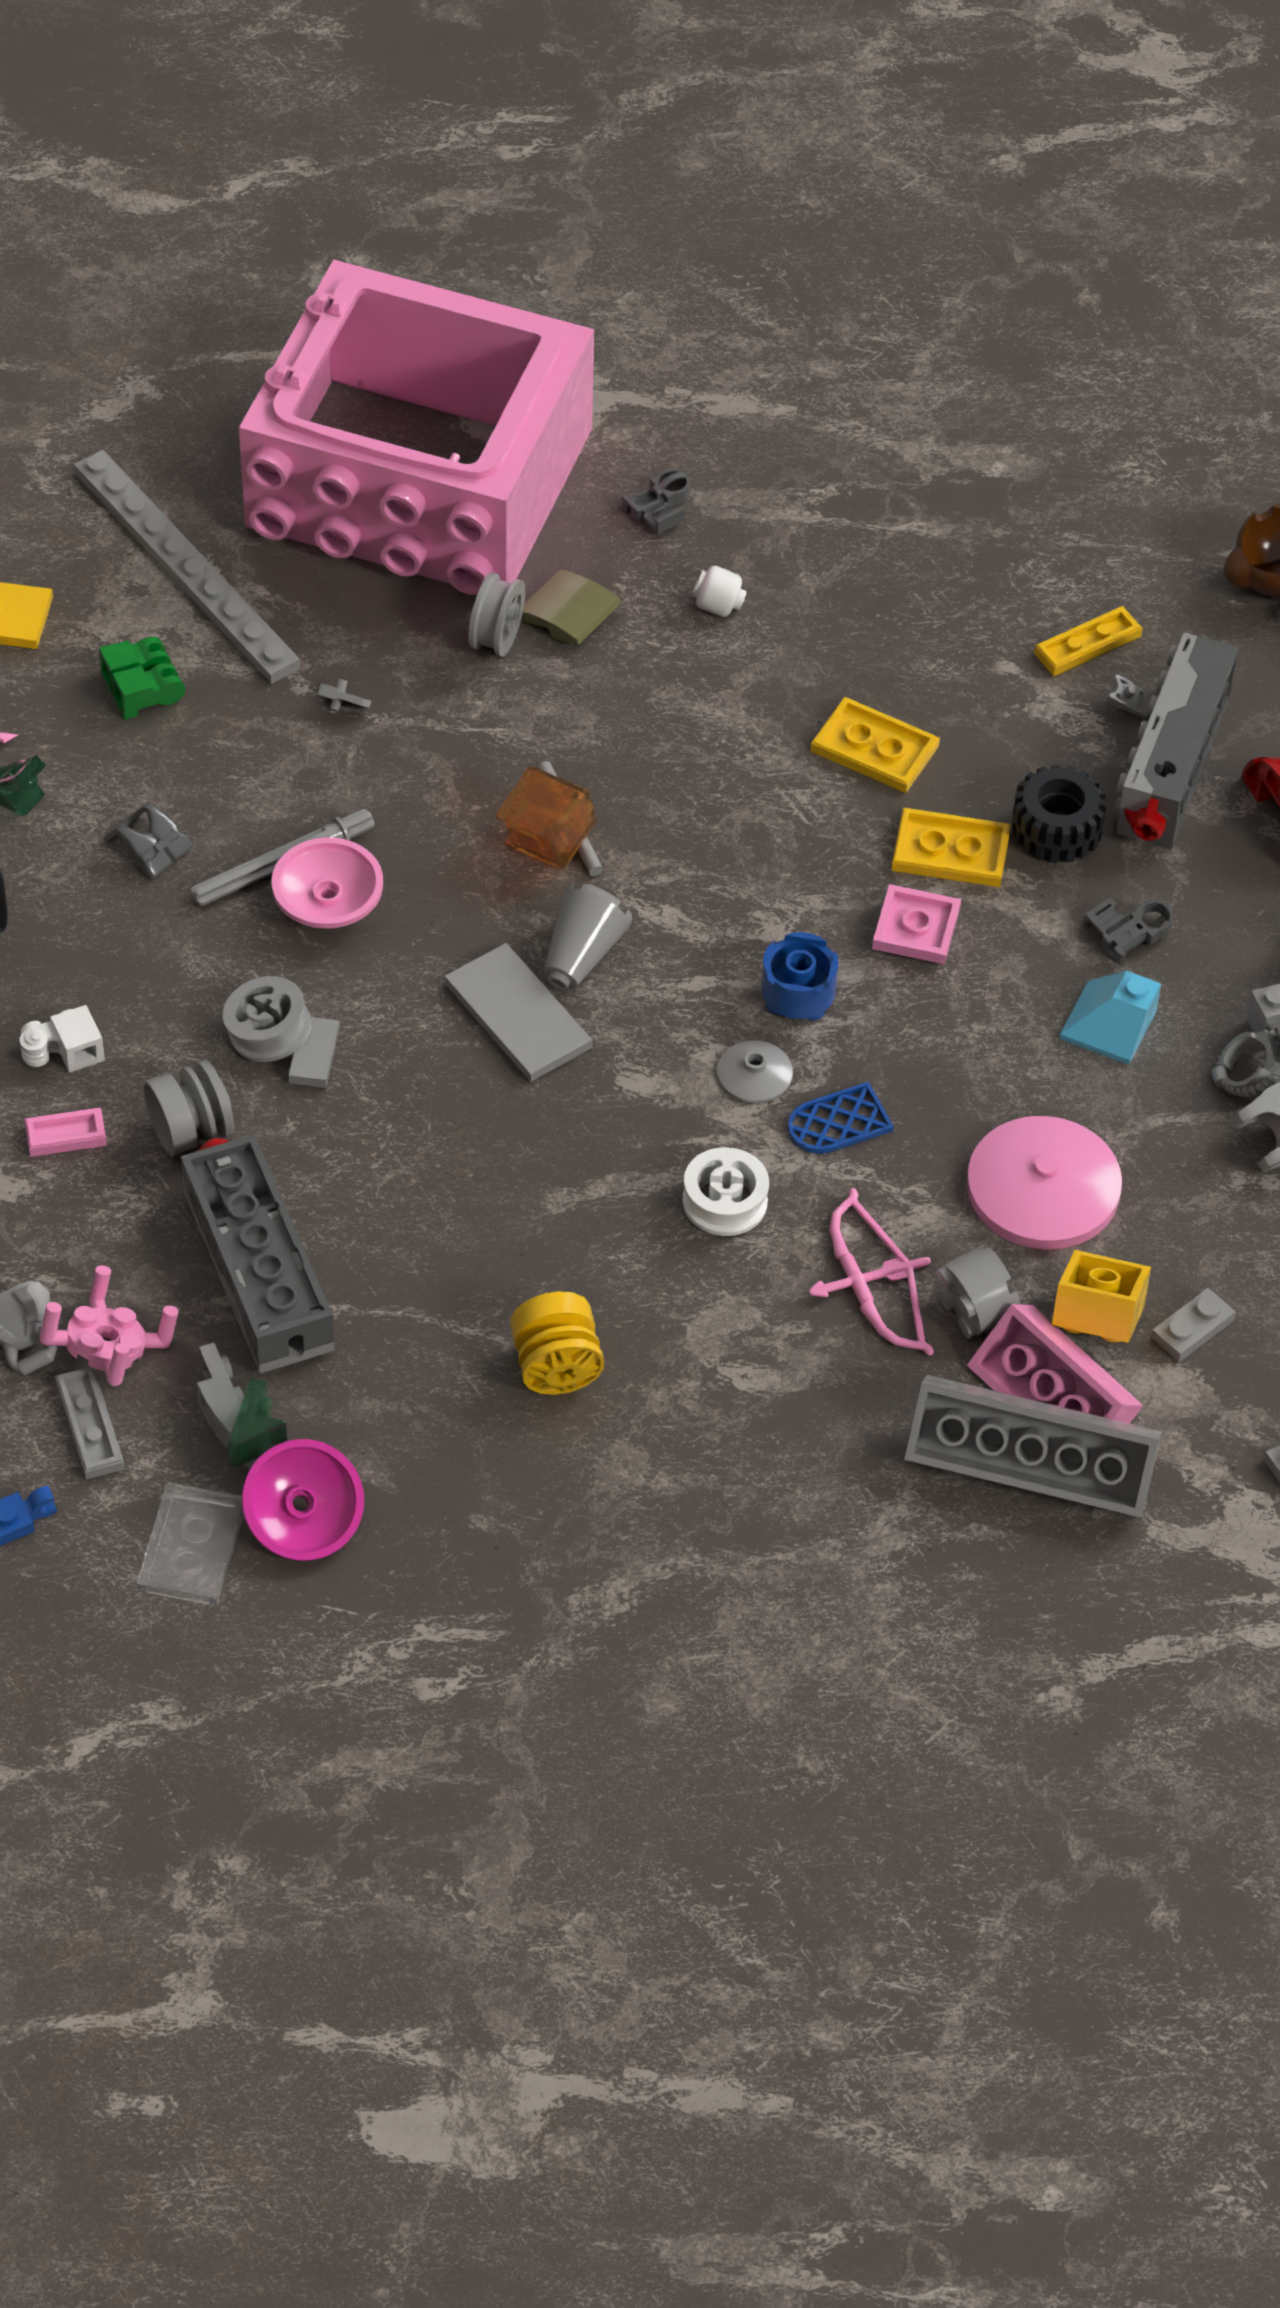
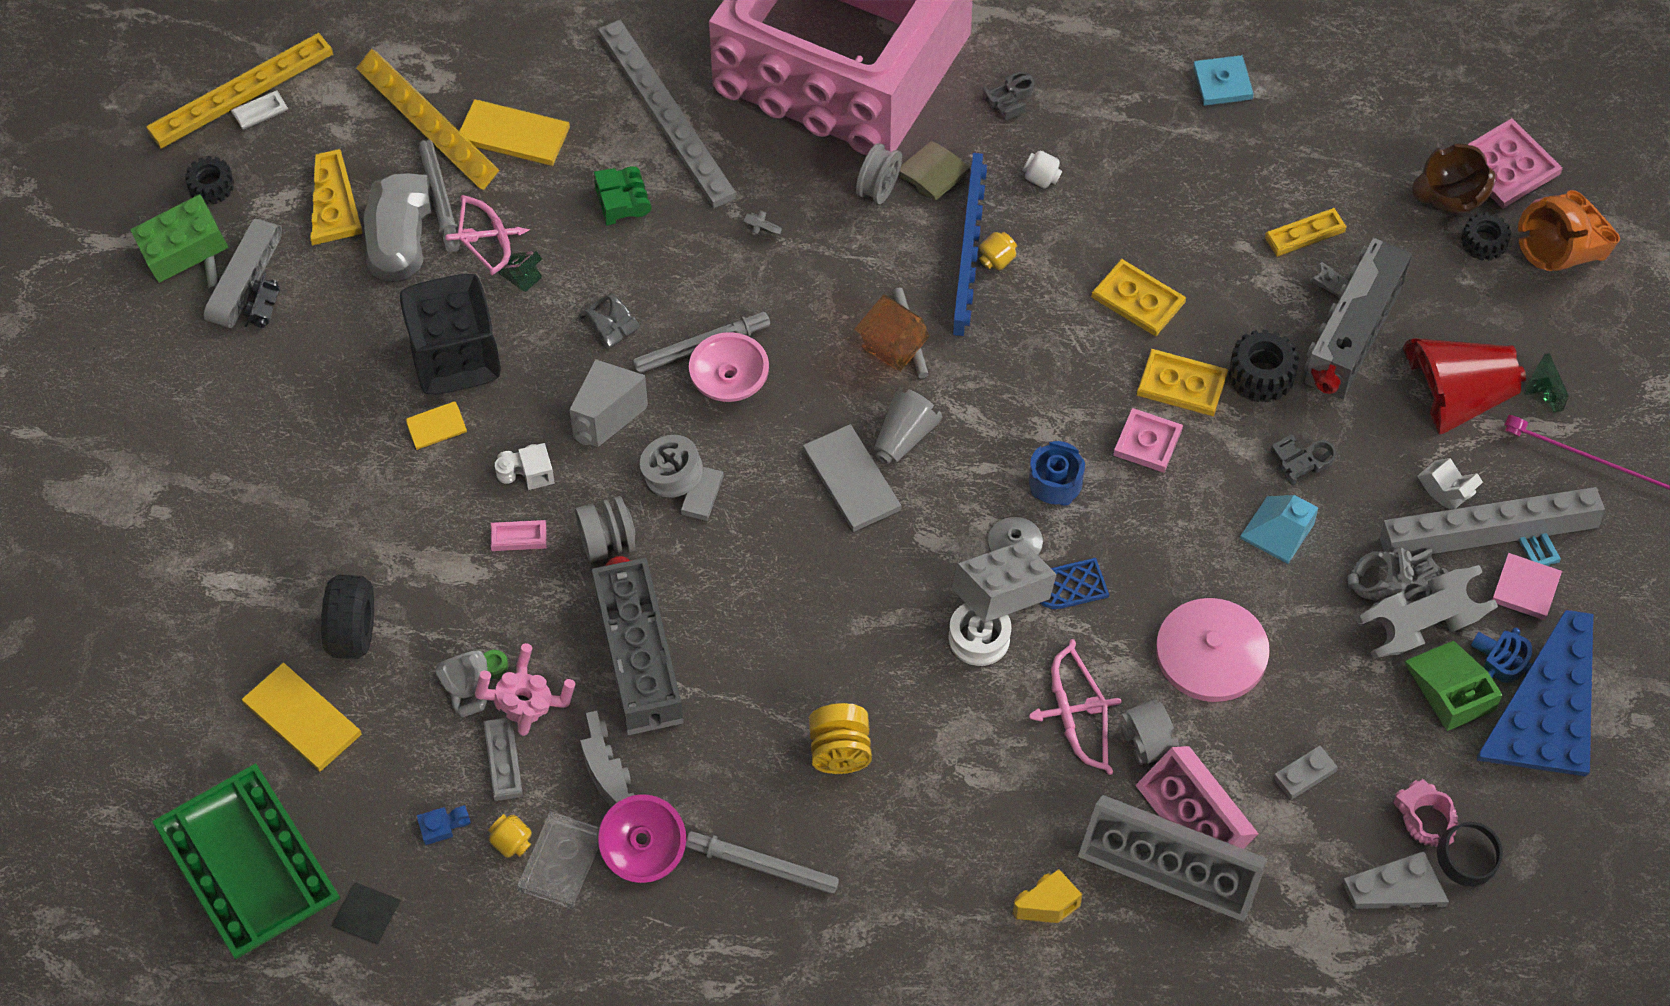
camera: 10 degrees right, 5 degrees up
clear green slope [227,1378,287,1467] -> none
yellow brick [1052,1250,1151,1343] -> none
none -> bright green tile [483,650,508,679]
none -> yellow head [488,814,532,858]
none -> light grey slope [570,359,648,447]
none -> light grey axle [686,831,839,894]
none -> light grey brick [951,541,1057,622]
none -> blue plate [953,153,987,336]
none -> yellow head [979,232,1017,270]
none -> yellow slope [1013,869,1082,923]
none -> medium azure plate [1193,55,1254,105]

